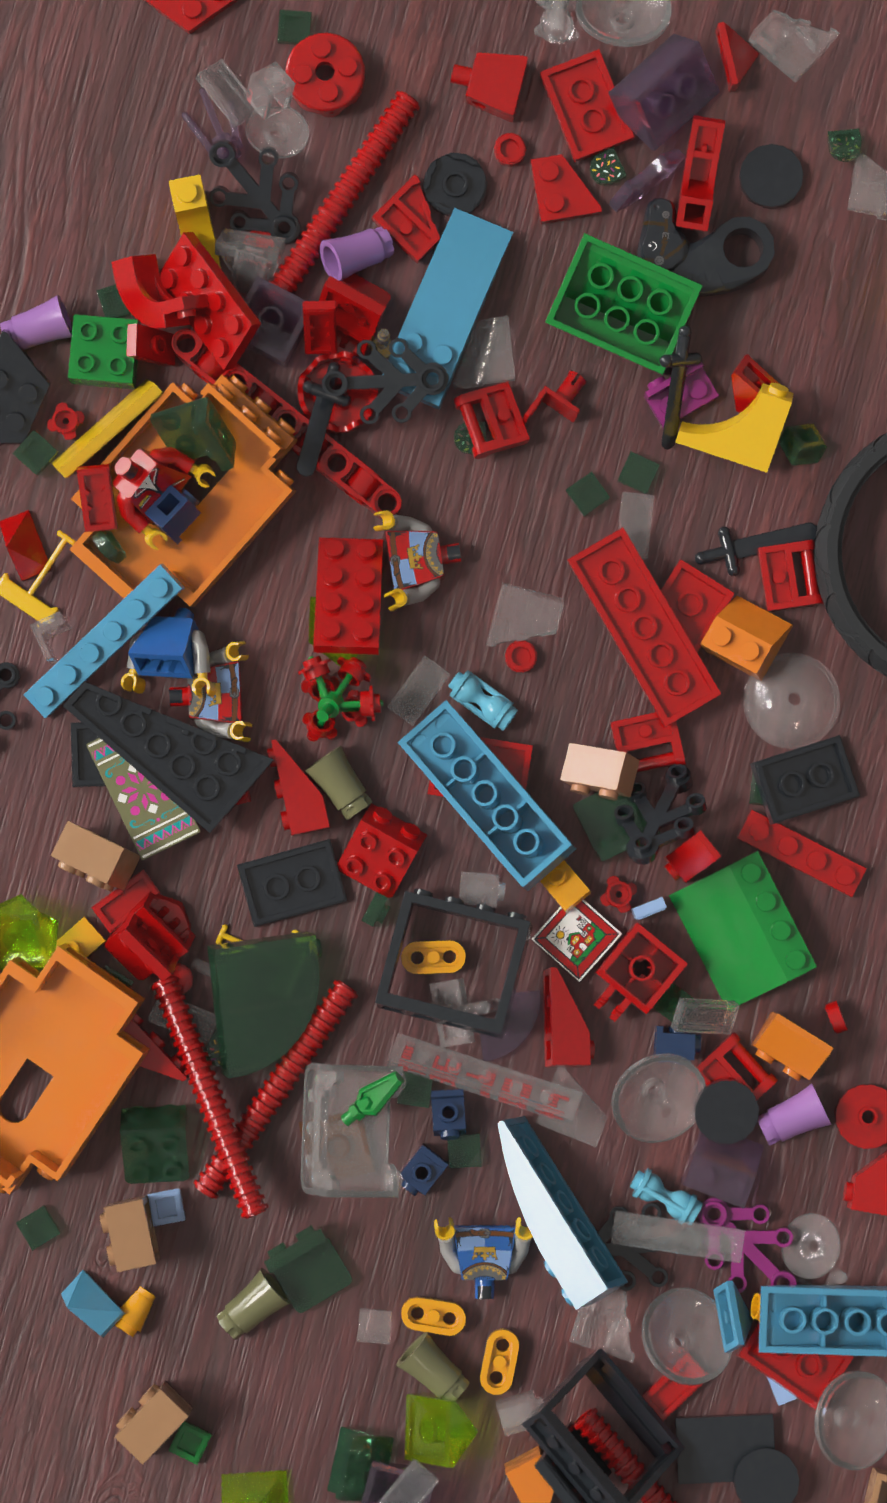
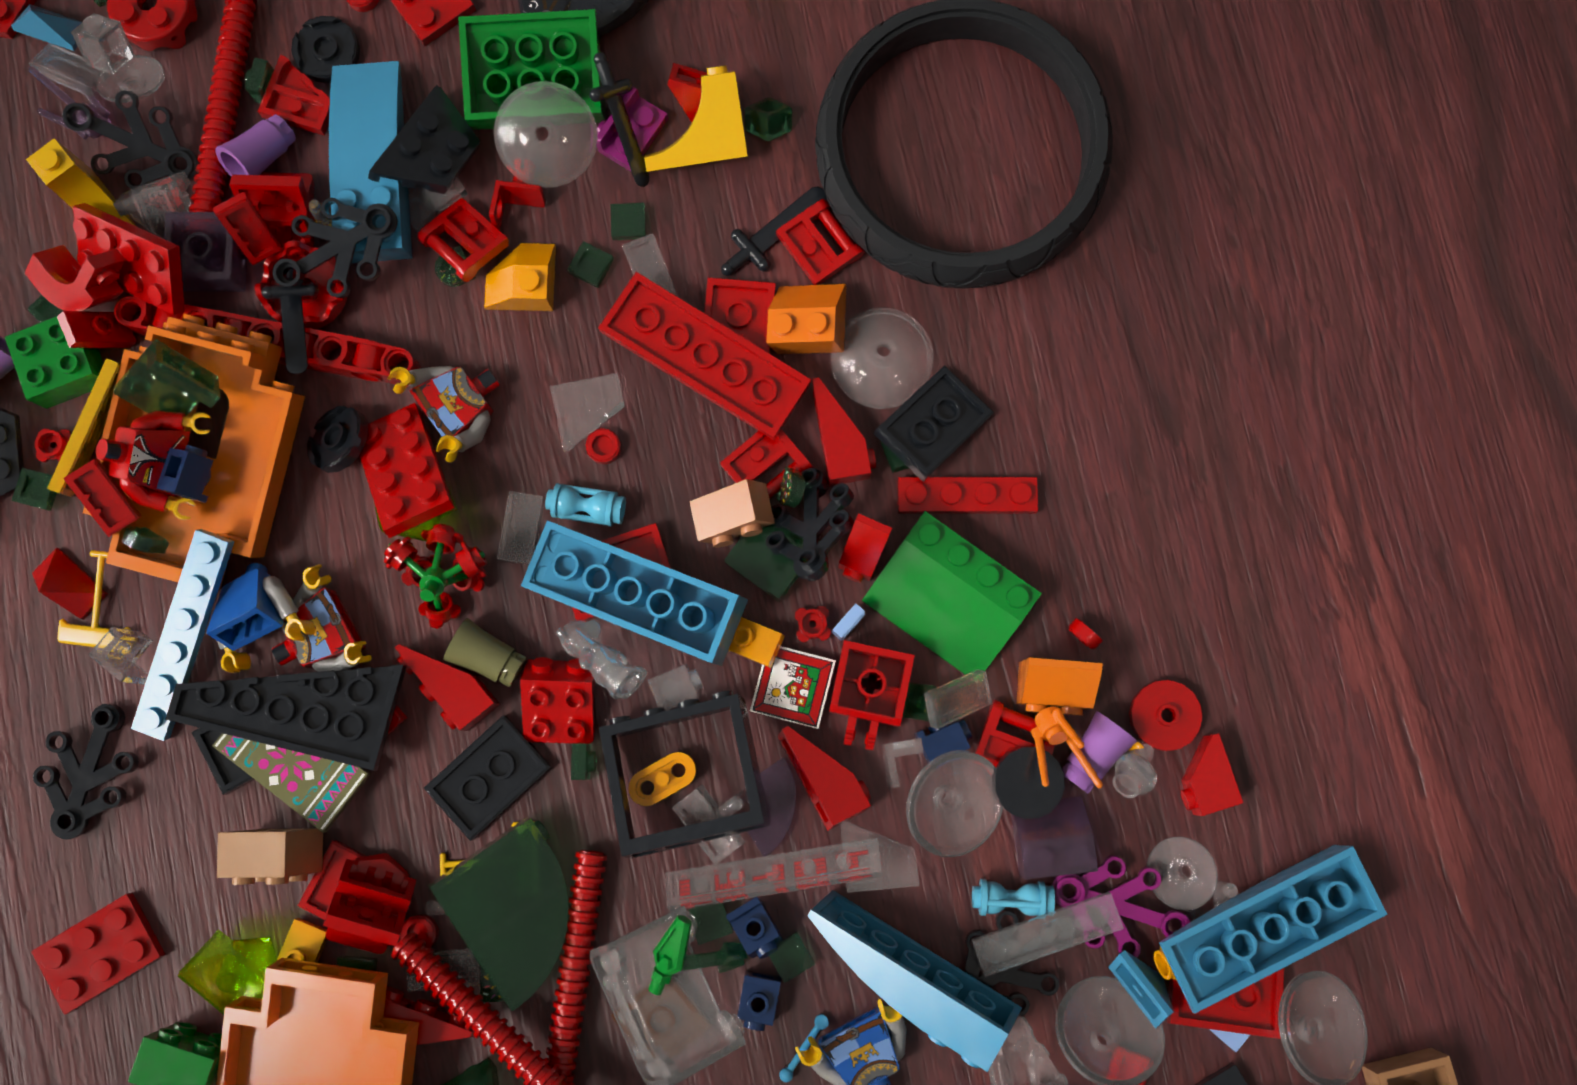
camera: 20 degrees left, 5 degrees down
none -> dark azure slope [11,4,92,51]
none -> clear green plate [245,58,274,104]
none -> black tile [307,406,368,473]
none -> black wing [368,85,481,194]
none -> light orange slope [484,243,556,311]
none -> clear dish [494,81,598,188]
none -> clear piece [555,620,648,699]
none -> clear green bar [681,942,748,973]
none -> clear green tile [776,467,805,508]
none -> dark azure hinge [779,1014,829,1083]
none -> red slope [812,377,876,486]
none -> clear panel [881,738,924,788]
none -> orange plant [1031,706,1103,788]
none -> clear animal [1113,741,1158,798]

